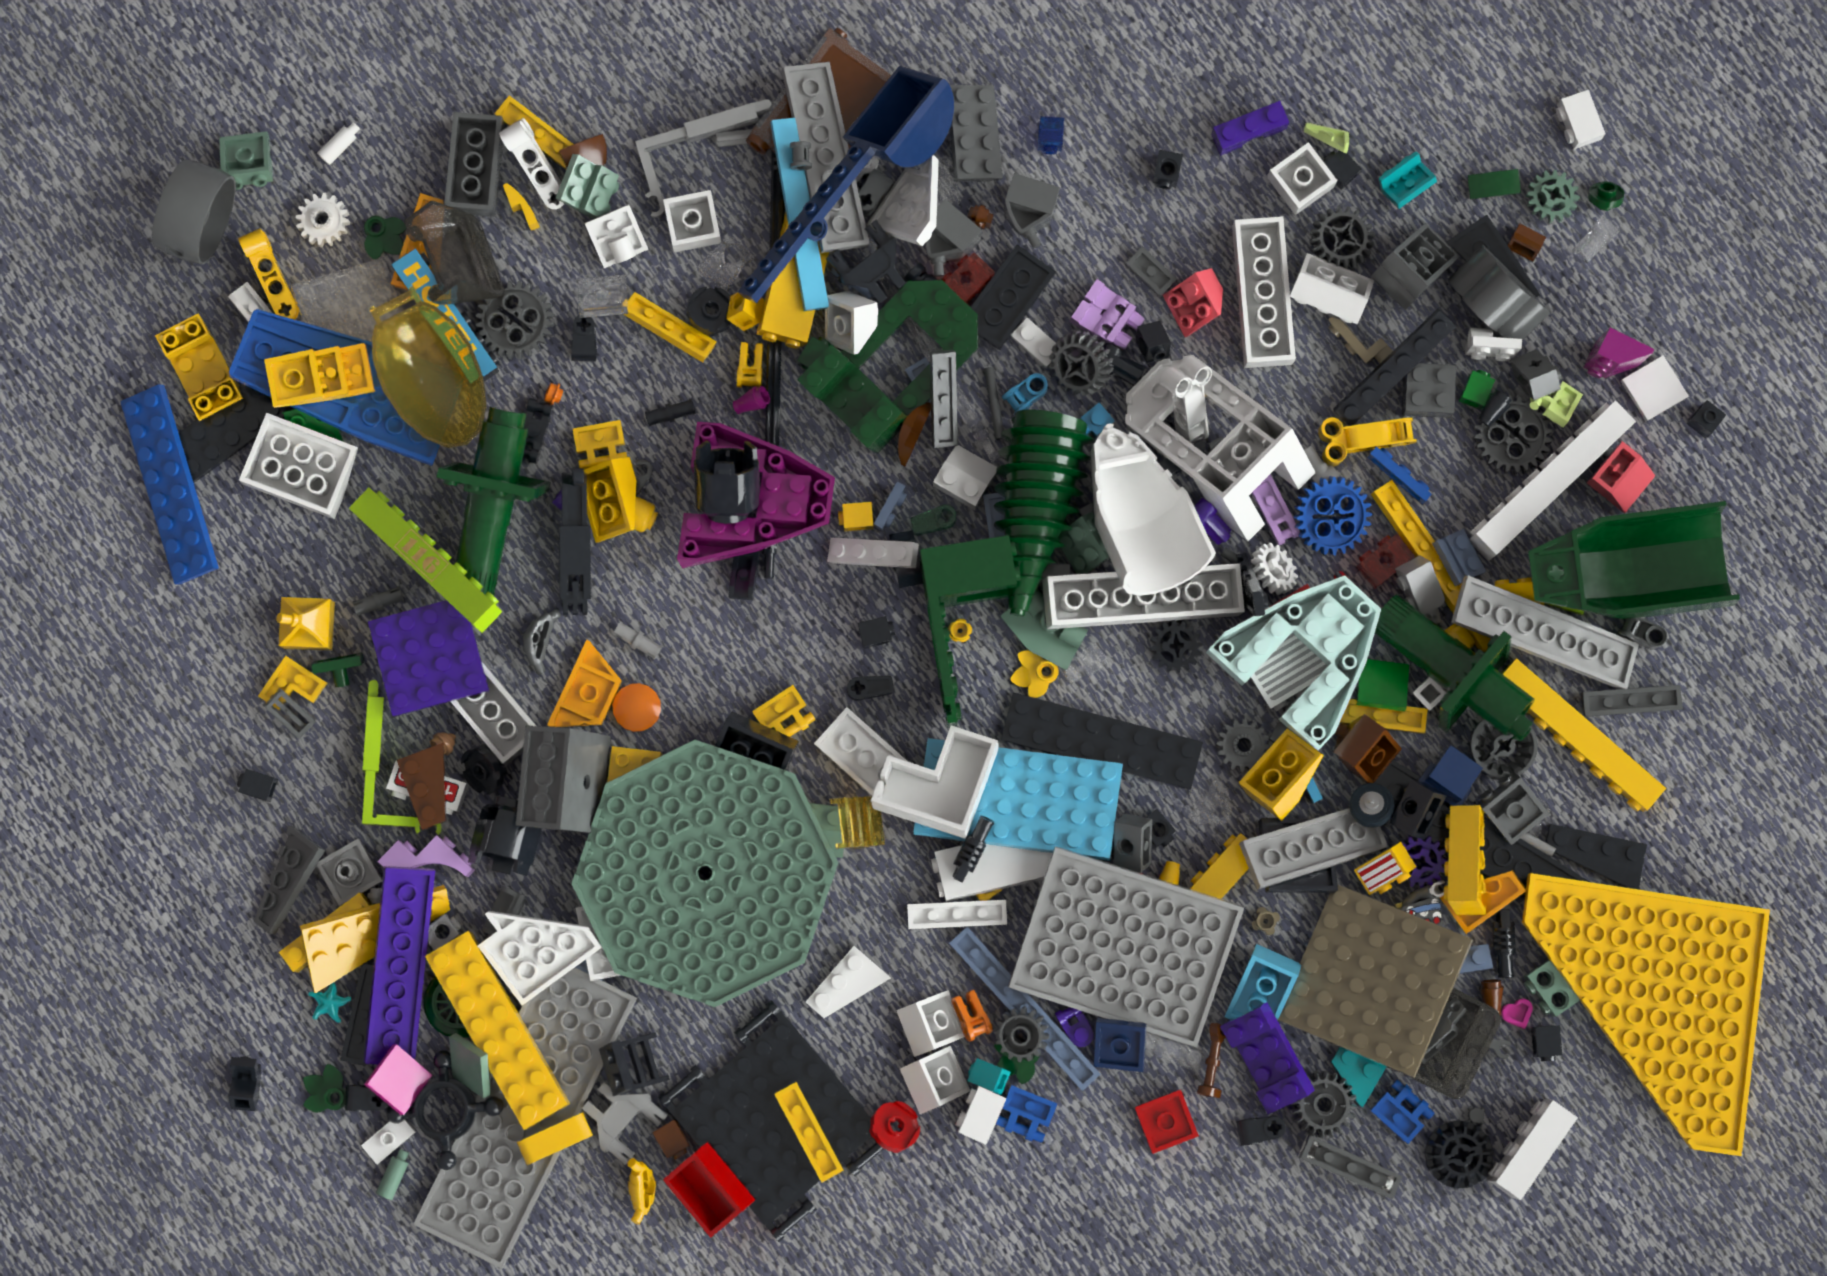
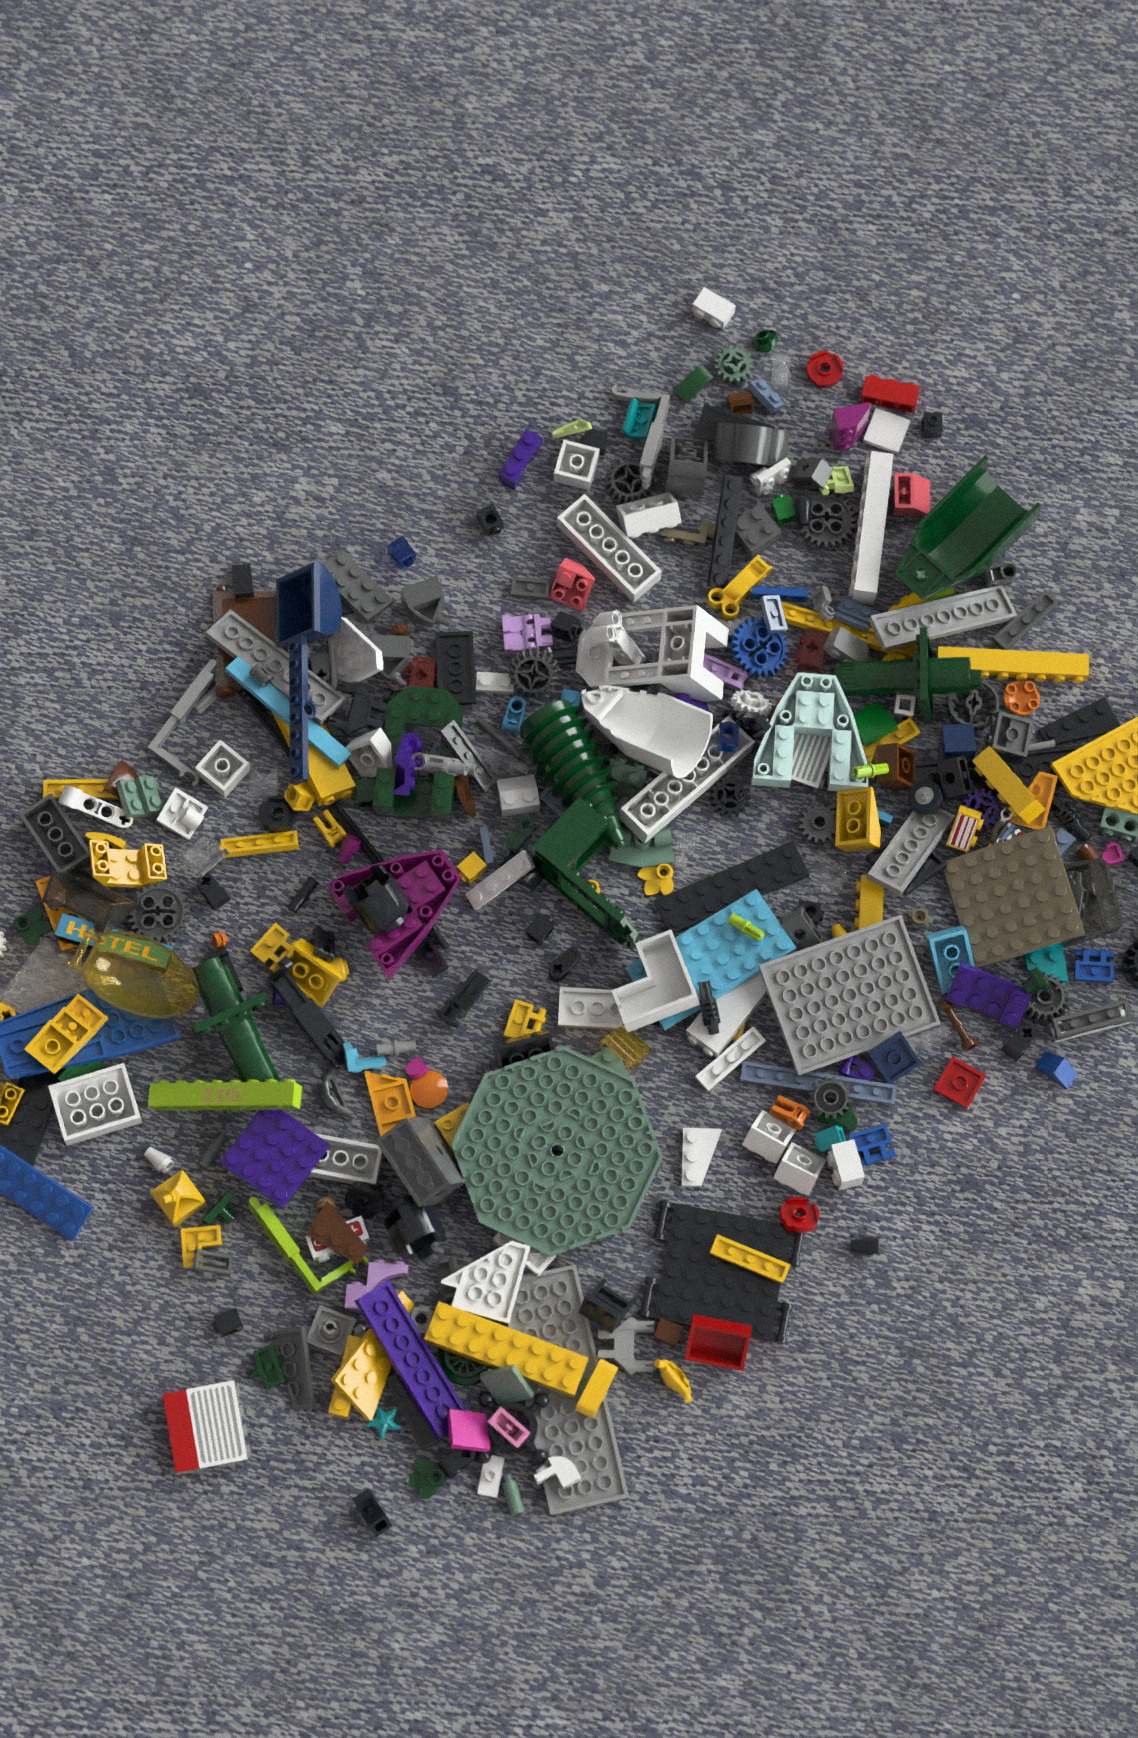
camera: 40 degrees left, 10 degrees down
none -> yellow slope [89,840,167,888]
none -> white cone [144,1147,174,1174]
none -> panel [163,1380,251,1476]
none -> black tile [232,564,254,598]
none -> dark green plate [246,1344,286,1389]
none -> black plate [312,925,335,963]
none -> medium azure bracket [343,1042,387,1073]
none -> dark purple piece [394,733,423,796]
none -> dark pink tile [406,1056,429,1079]
none -> light grey connector [412,753,478,777]
none -> black piece [435,969,491,1028]
none -> bright pink slope [488,1407,530,1448]
none -> white brick [534,1456,581,1490]
none -> light grey hinge [612,385,670,489]
none -> clear blue brick [717,721,739,753]
none -> lime axle [728,913,765,941]
none -> sand blue plate [747,379,785,413]
none -> plate [760,595,788,633]
none -> red plate [806,351,844,388]
none -> light grey plate [811,585,835,621]
none -> black cone [850,1236,879,1256]
none -> lime axle [852,763,889,779]
none -> red brick [860,375,920,413]
none -> orange dish [1003,680,1040,716]
none -> dark green tile [1023,967,1052,993]
none -> blue slope [1035,1052,1078,1090]

